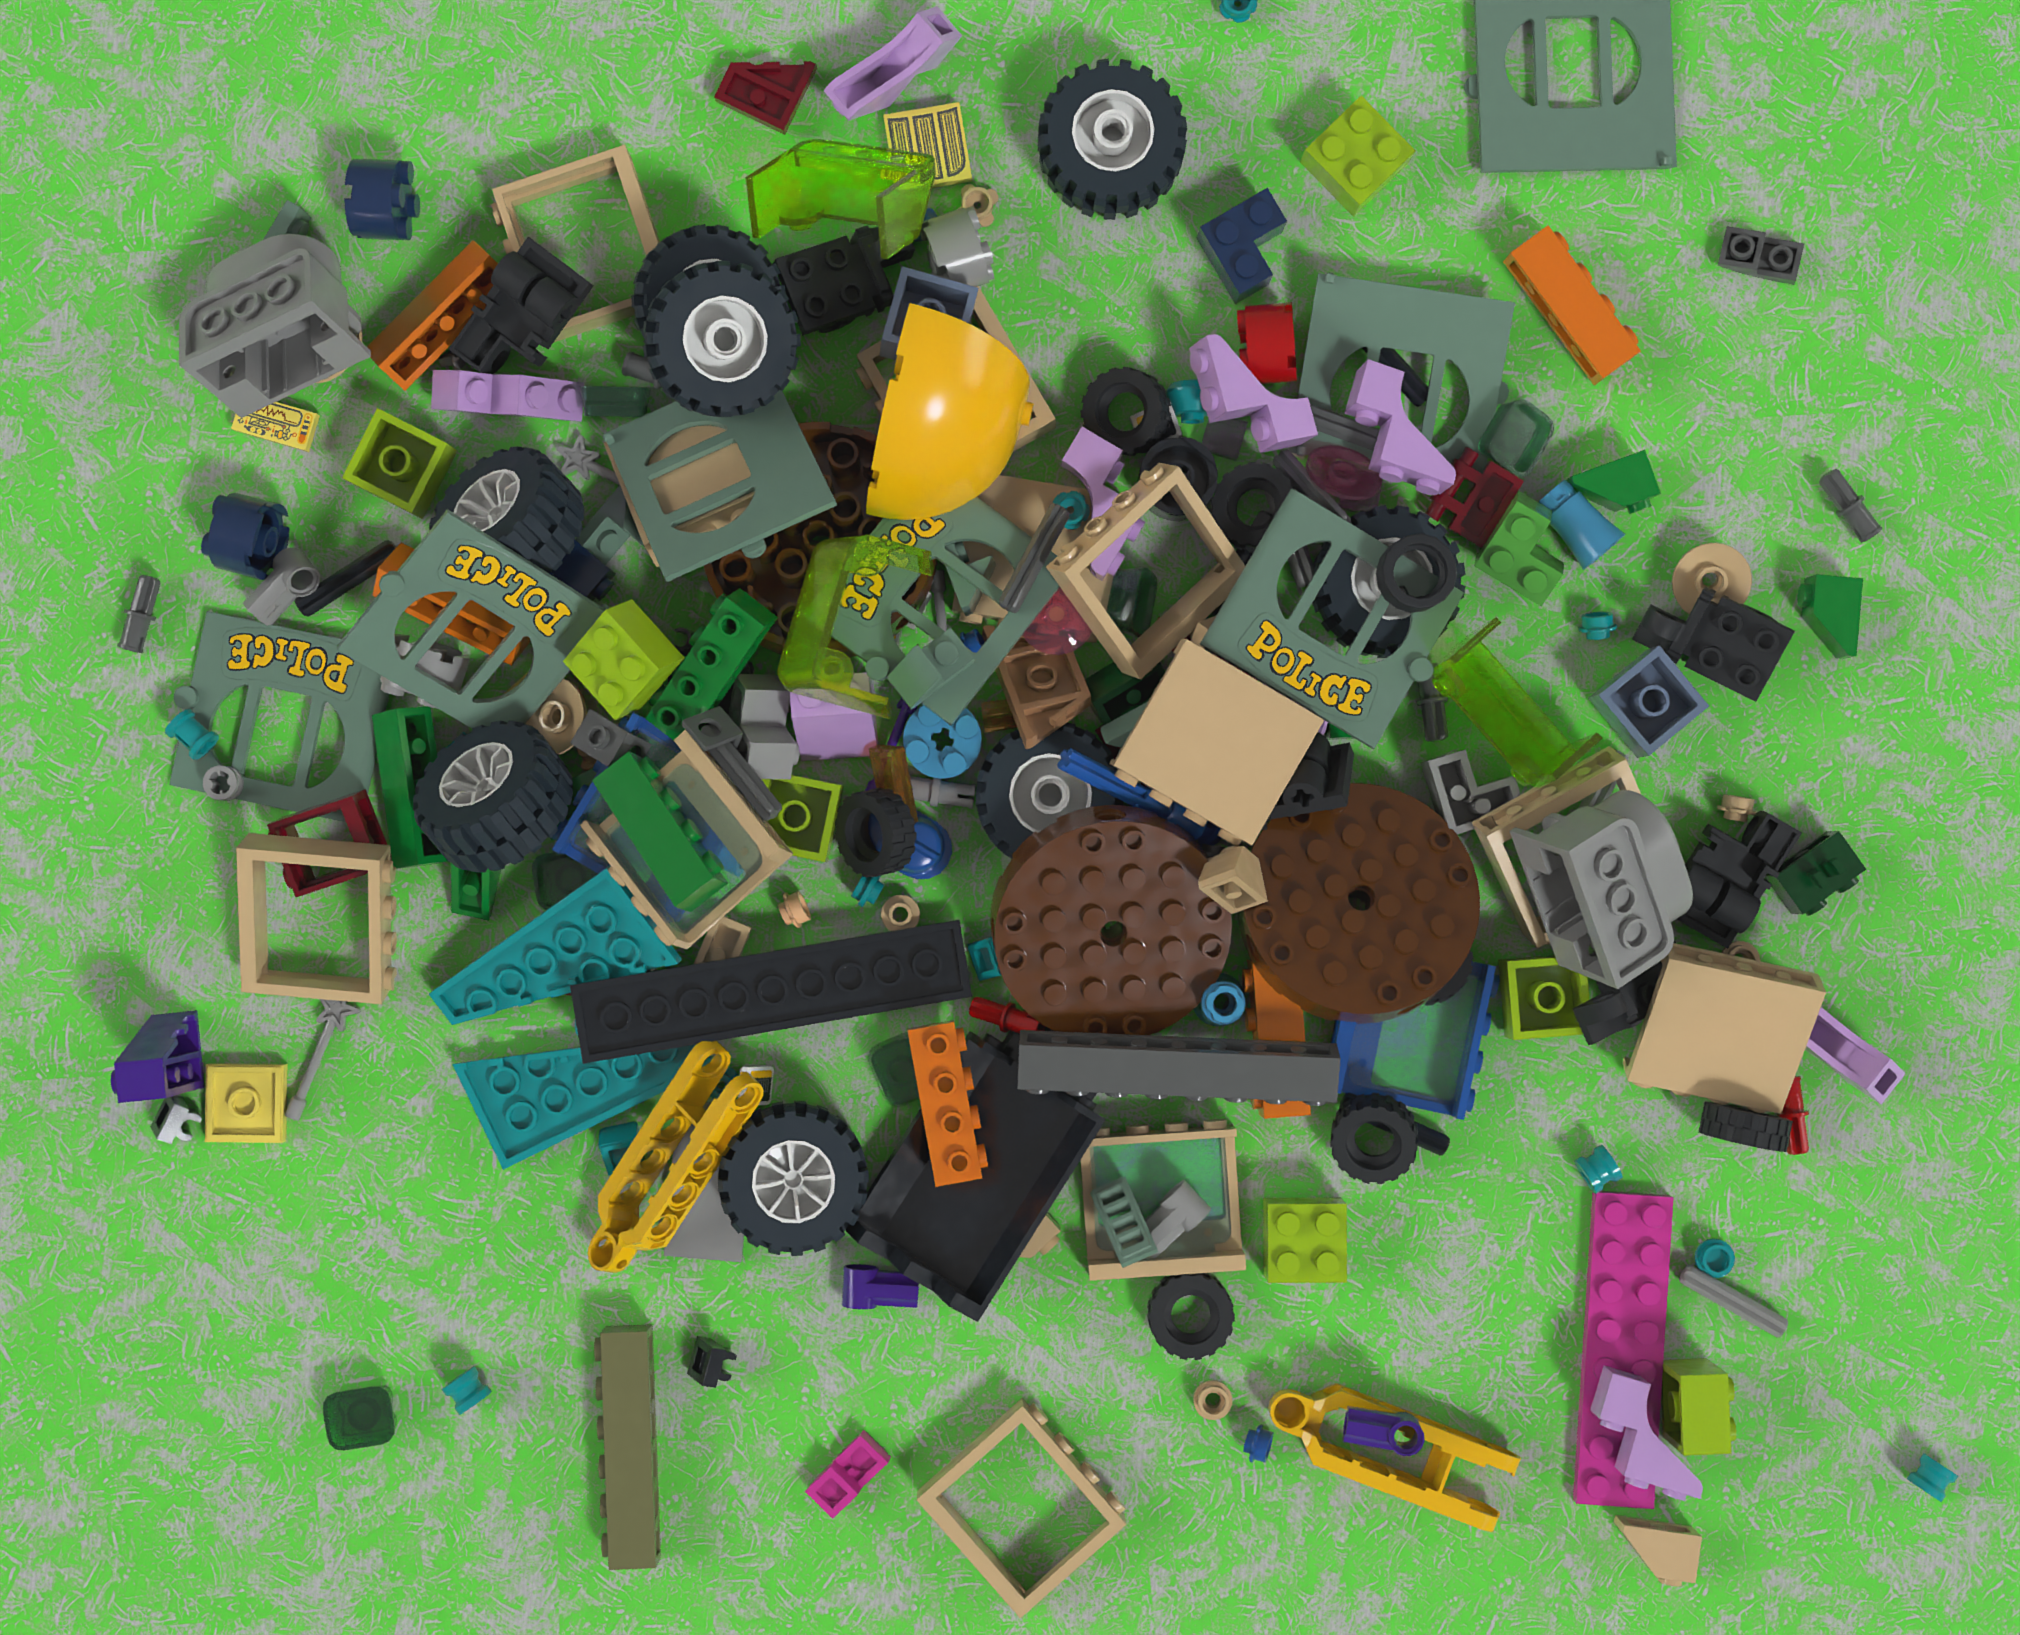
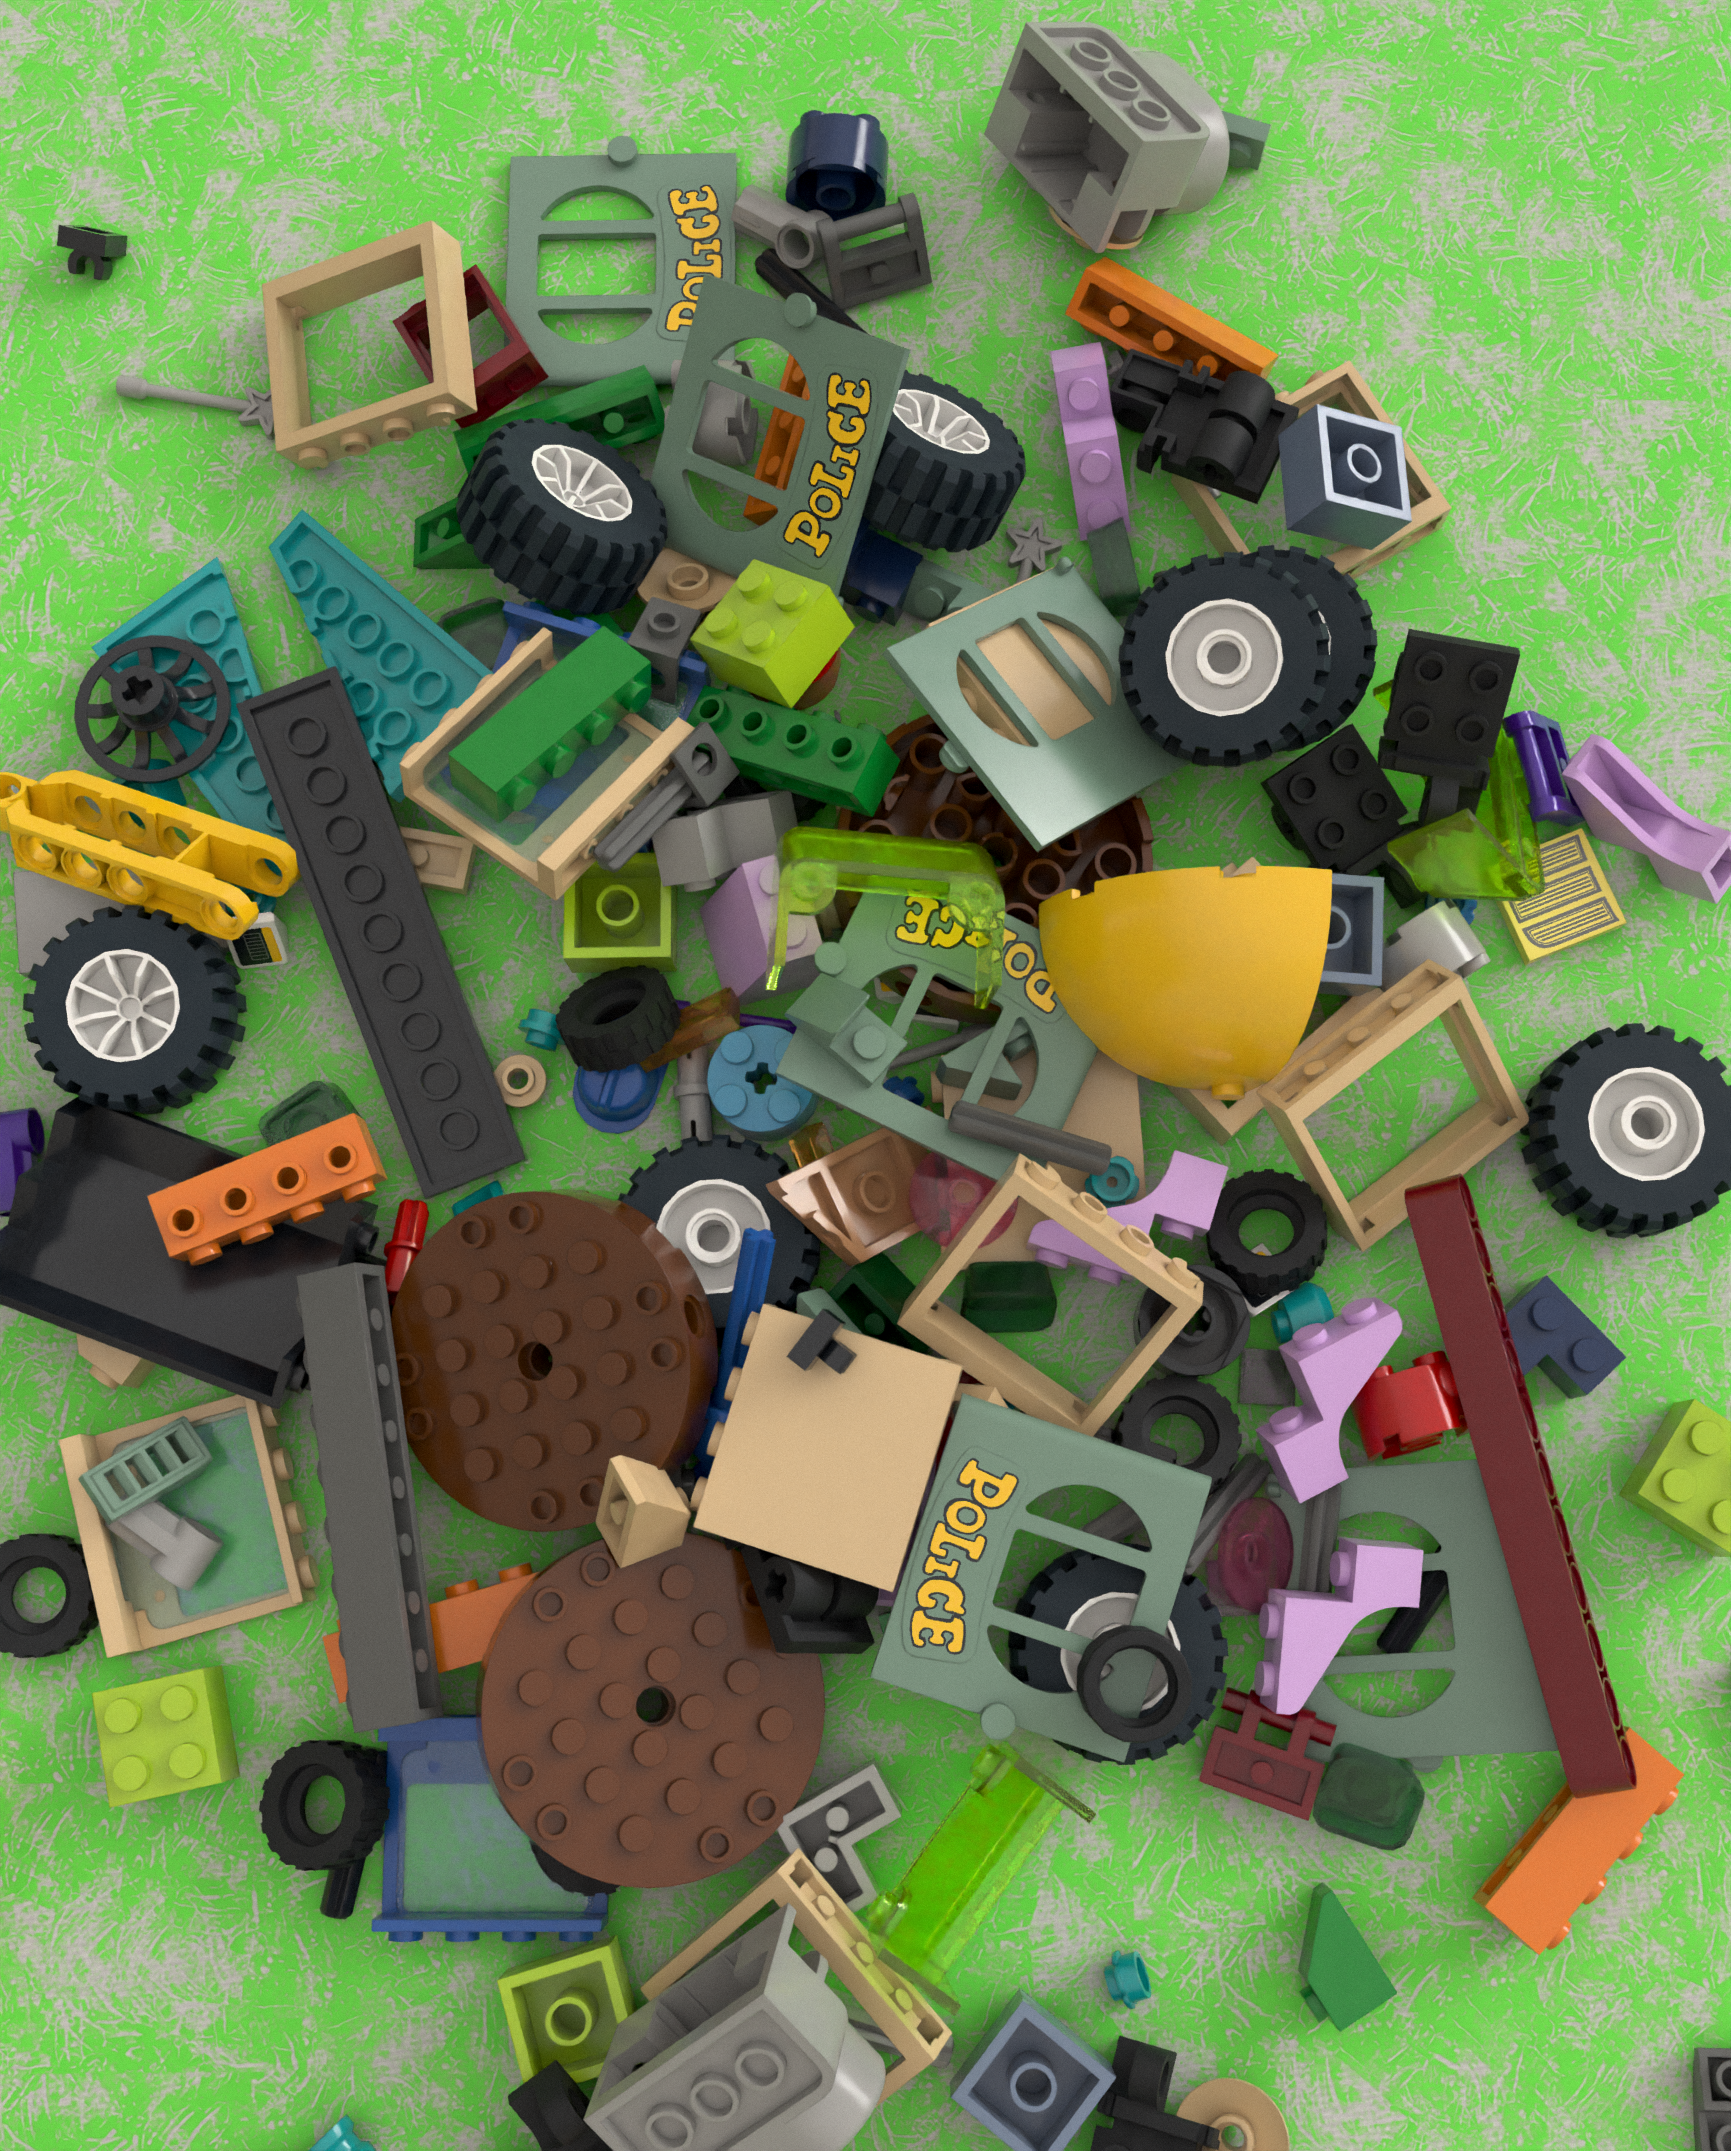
camera: 85 degrees right, 10 degrees down
dark purple wedge [111,1010,205,1103] -> none
dark grey axle [117,575,161,653] -> none
teal bush [165,708,219,760] -> none
light grey bush [203,765,244,801] -> none
light yellow tile [205,1063,287,1143] -> none
light yellow tile [231,402,320,452] -> none
lime brick [342,408,457,519] -> none
dark blue brick [344,159,420,240] -> none
dark red wing [714,61,817,135] -> none
light nougat plate [778,891,811,928] -> none
tan plate [958,184,998,227] -> none
dark azure plant [1193,973,1245,1027] -> none
dark grey axle [1417,663,1448,742] -> none
bright green brick [1474,490,1564,607] -> none
dark azure plant [1539,480,1625,570] -> none
none -> black wheel [74,635,231,784]
none -> black tile [786,1309,857,1375]
none -> dark grey plate [815,192,932,310]
none -> tan window [1256,959,1529,1252]
none -> sand blue brick [1278,404,1412,550]
none -> black plate [1377,629,1520,833]
none -> dark red beam [1404,1173,1637,1799]
none -> dark purple plate [1502,710,1586,827]

